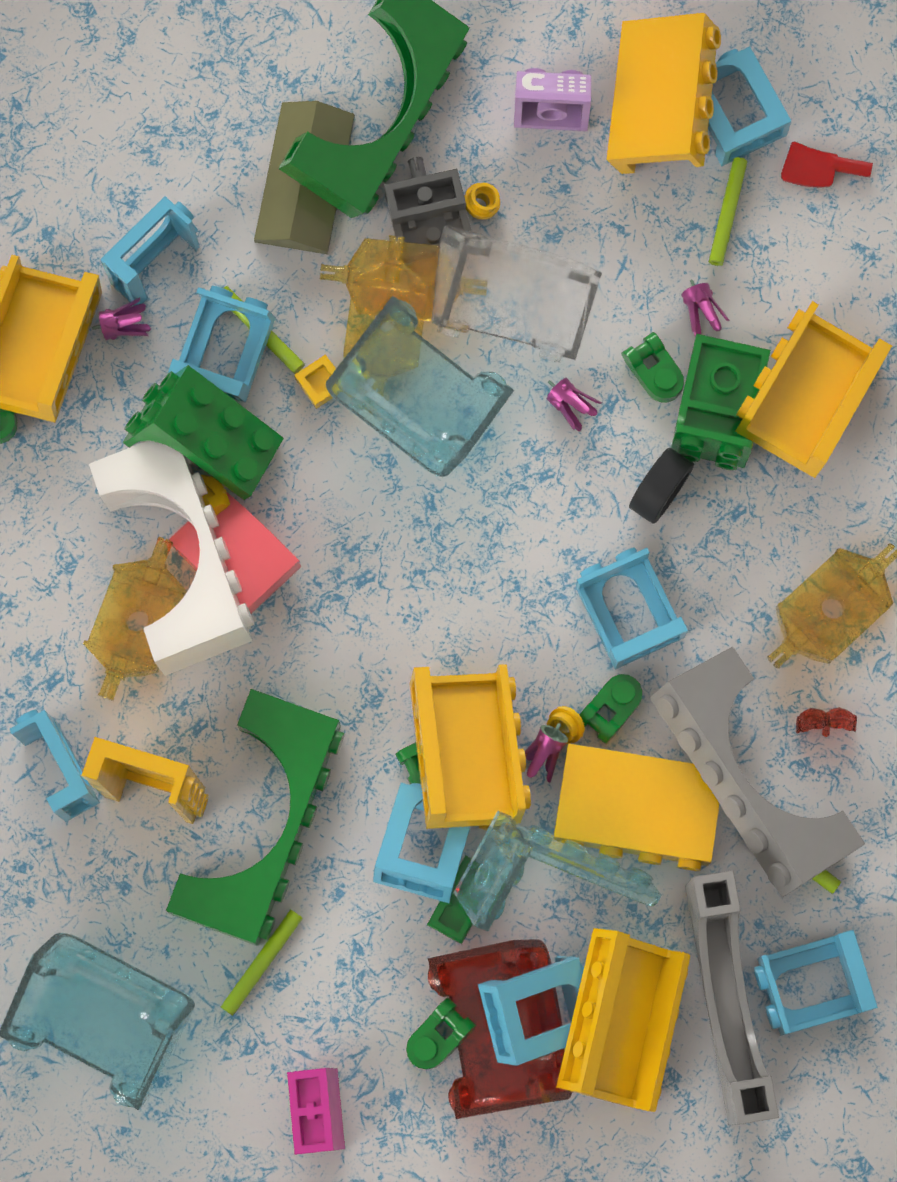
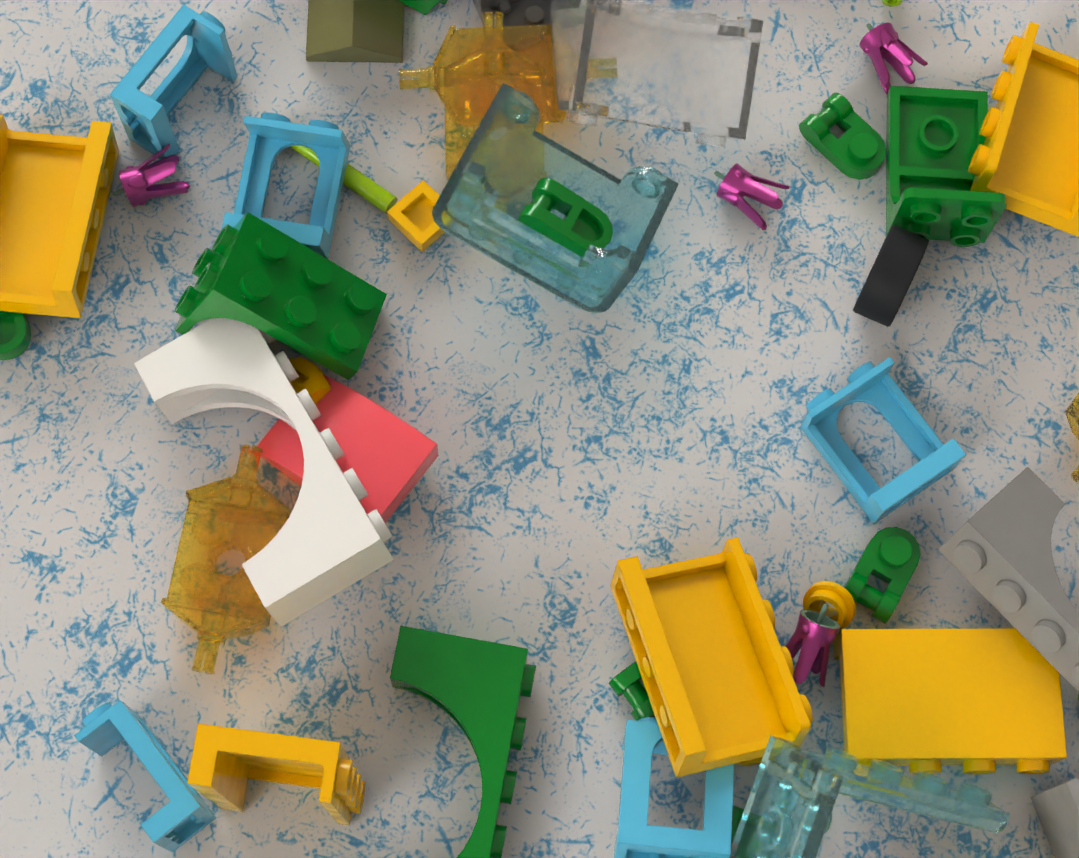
camera: 15 degrees left, 5 degrees down
none -> green plate [518,178,613,259]

